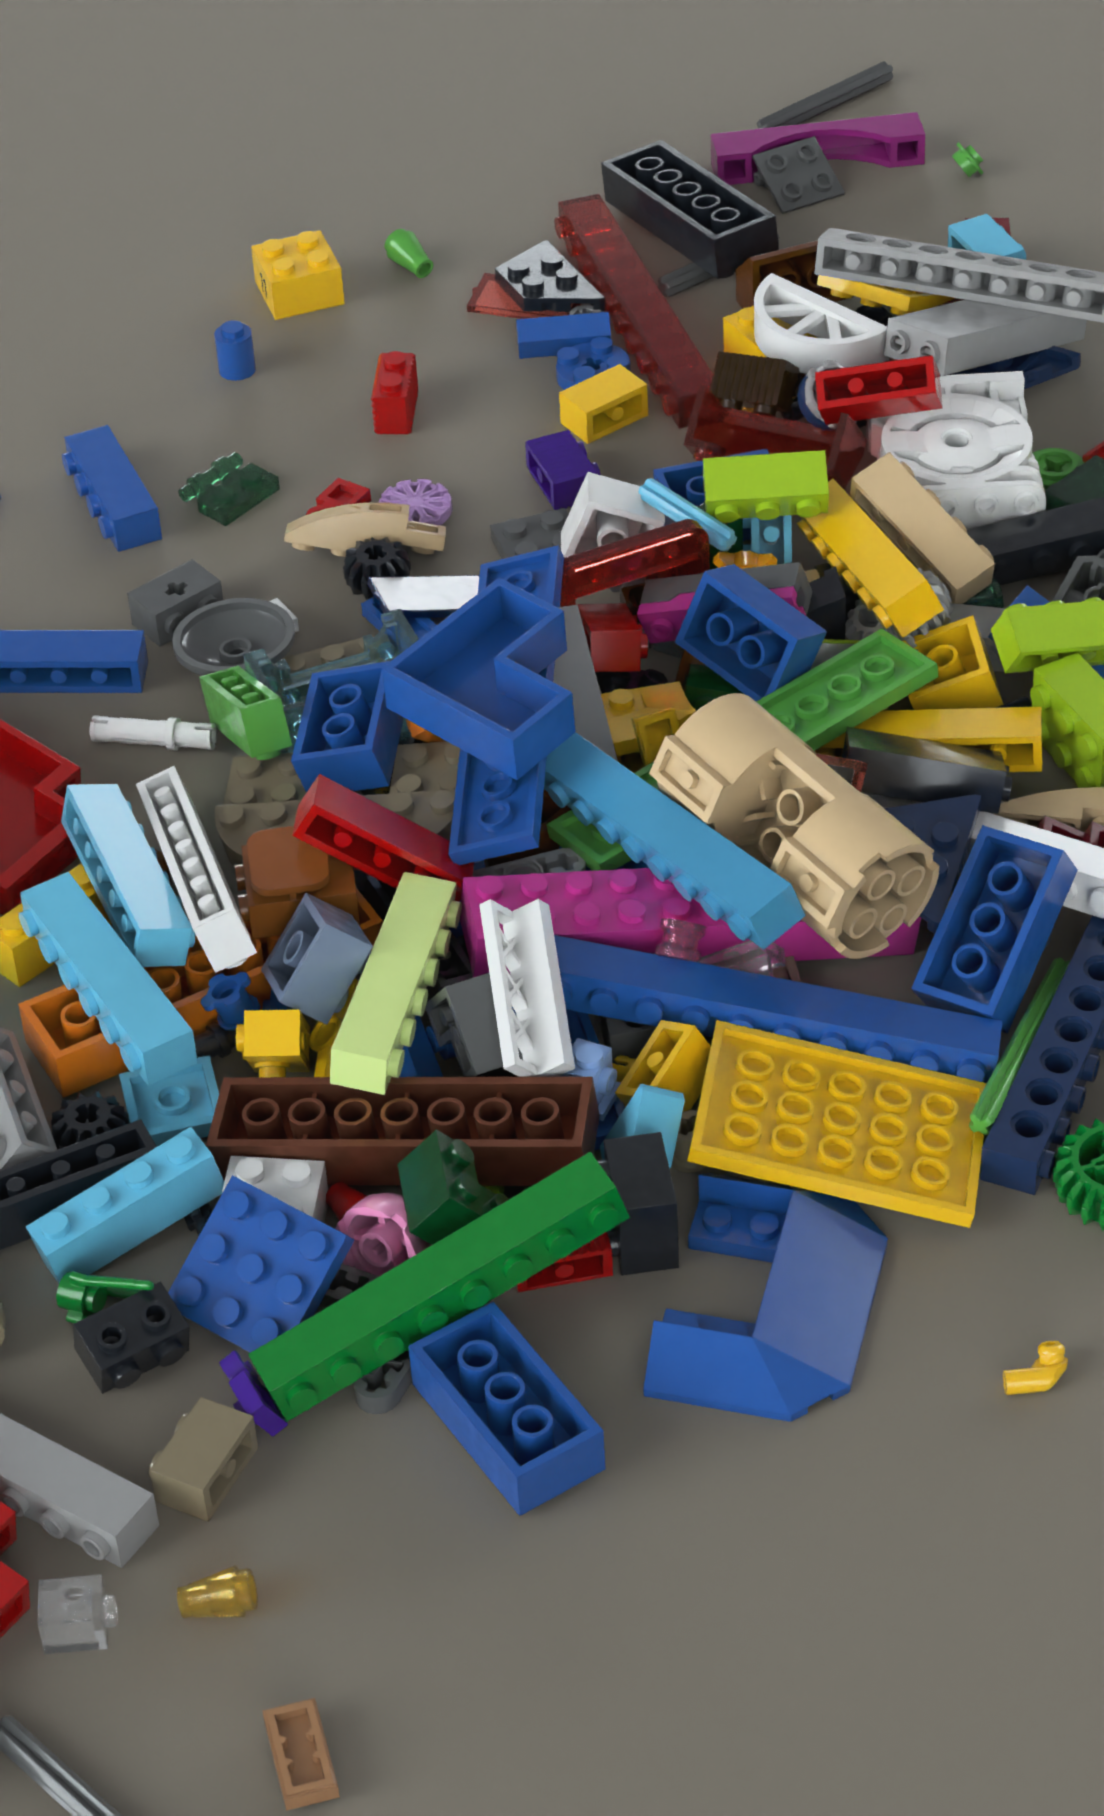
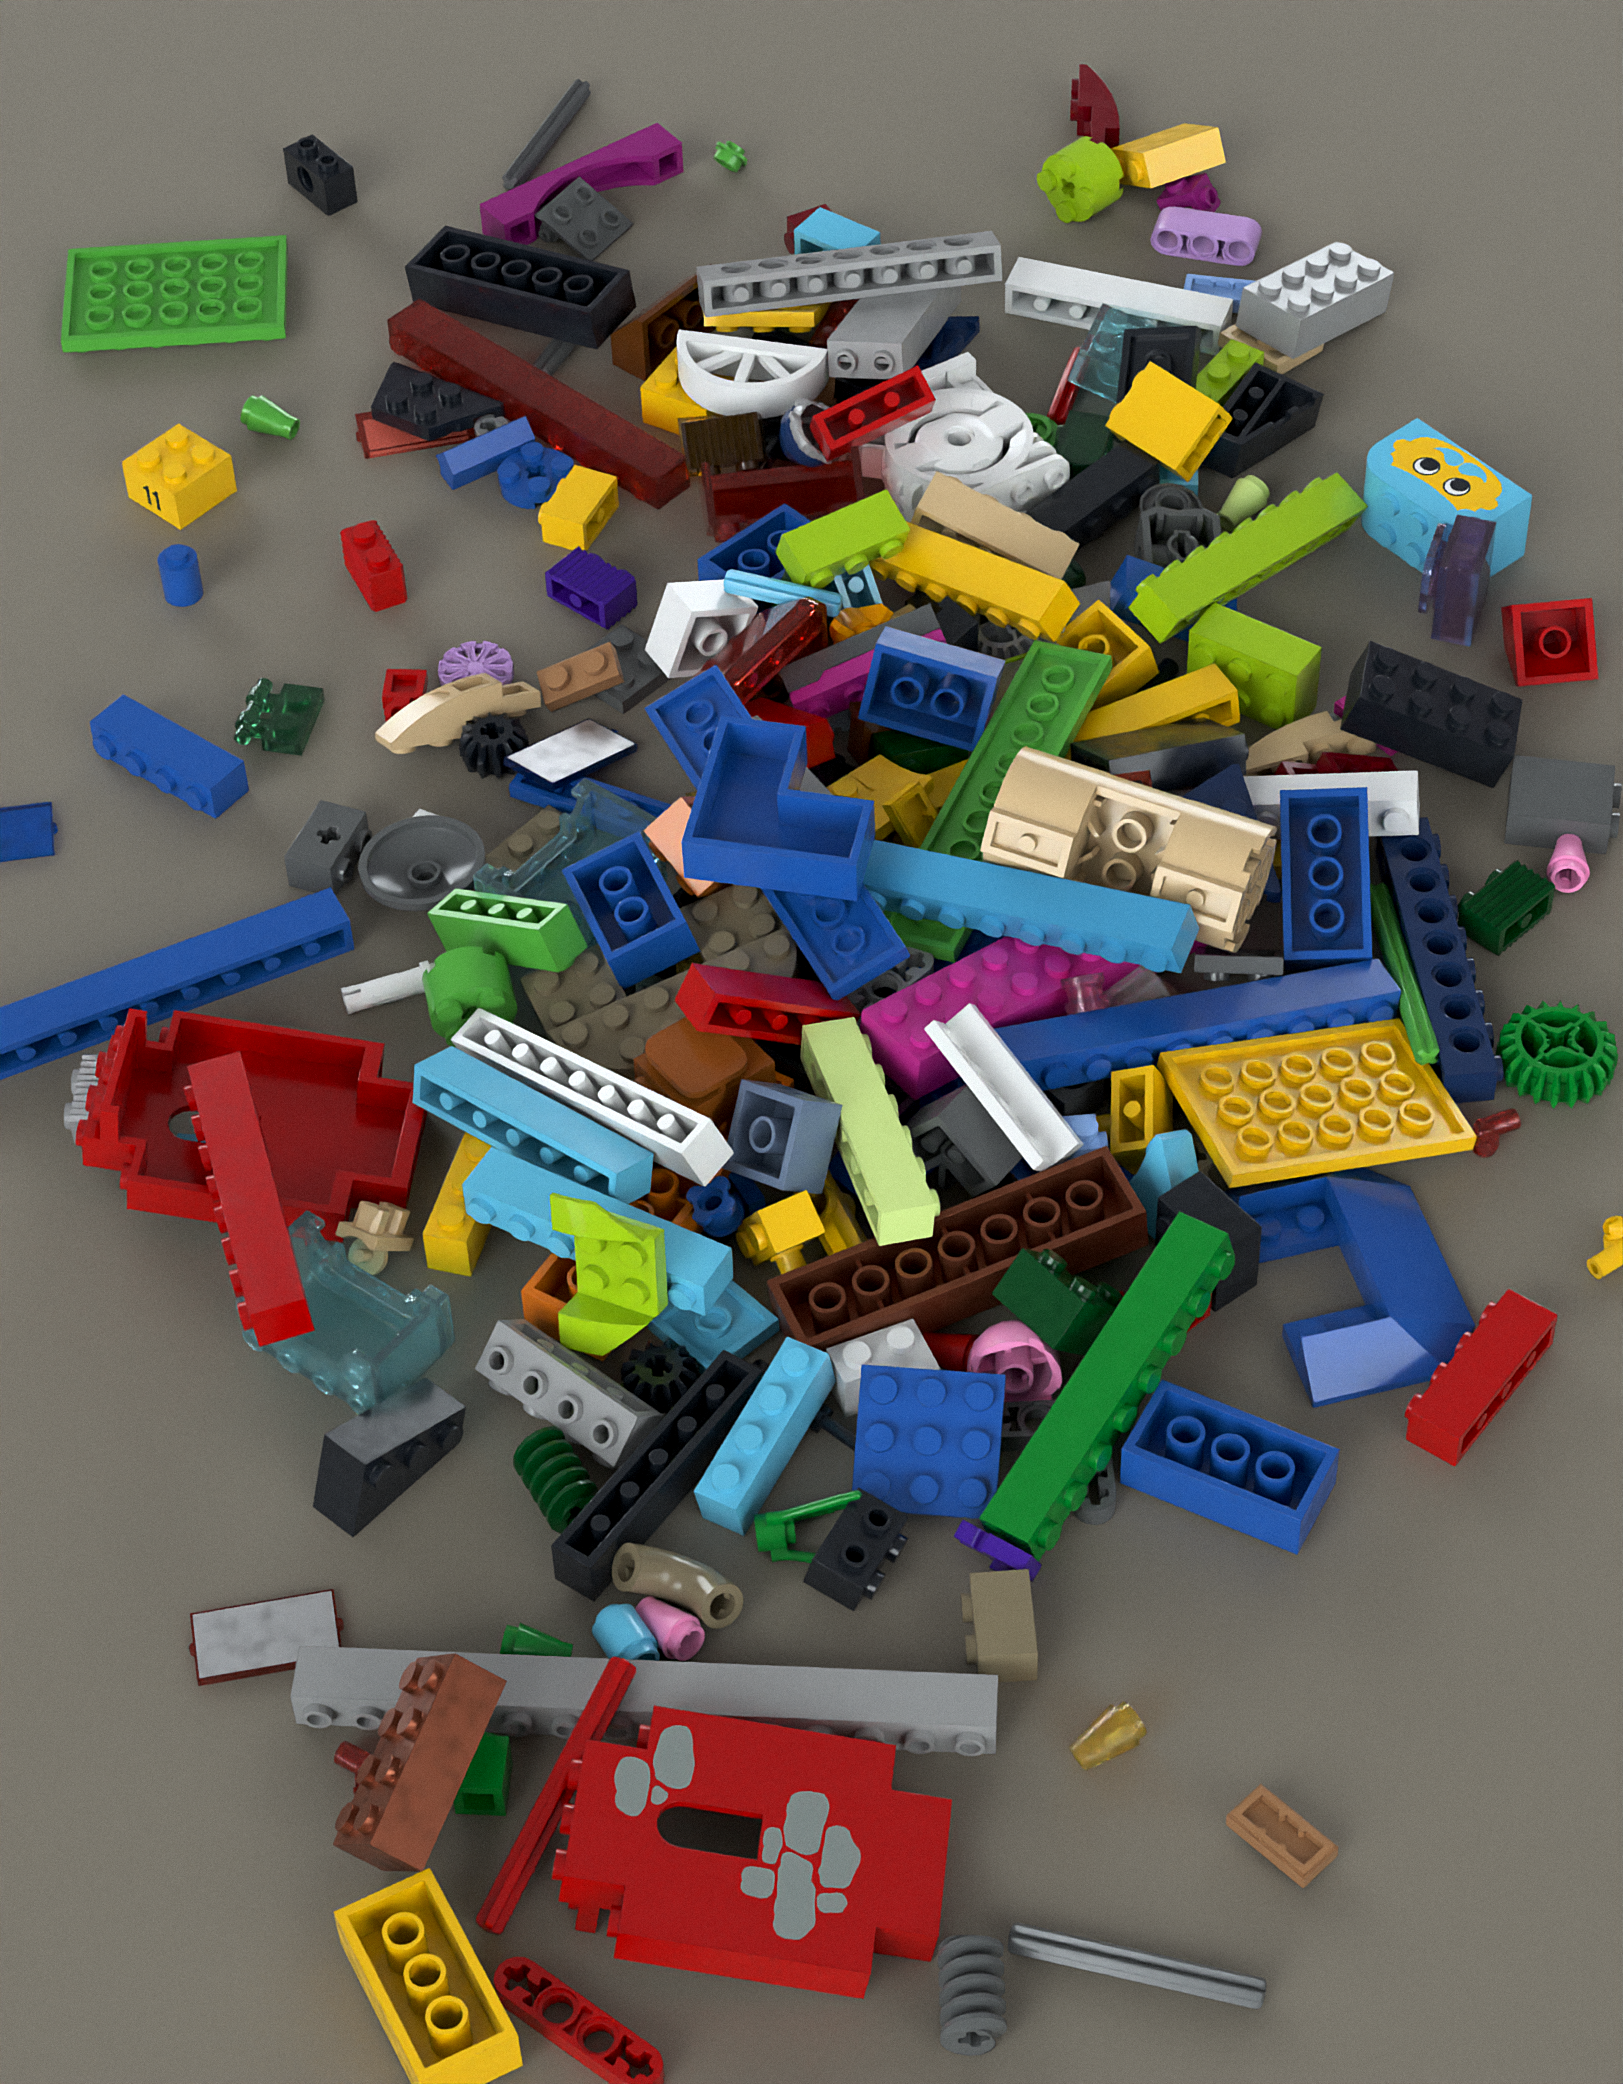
camera: 30 degrees left, 5 degrees up
clear brick [37,1574,117,1654] -> none
none -> bright green plate [61,235,288,353]
none -> black brick [283,134,358,216]
none -> bright green brick [422,946,517,1047]
none -> medium nougat plate [537,642,625,712]
none -> lime piece [550,1192,668,1356]
none -> dark grey plate [1194,947,1284,982]
none -> red brick [1404,1289,1558,1467]
none -> clear red arm [1472,1108,1521,1158]

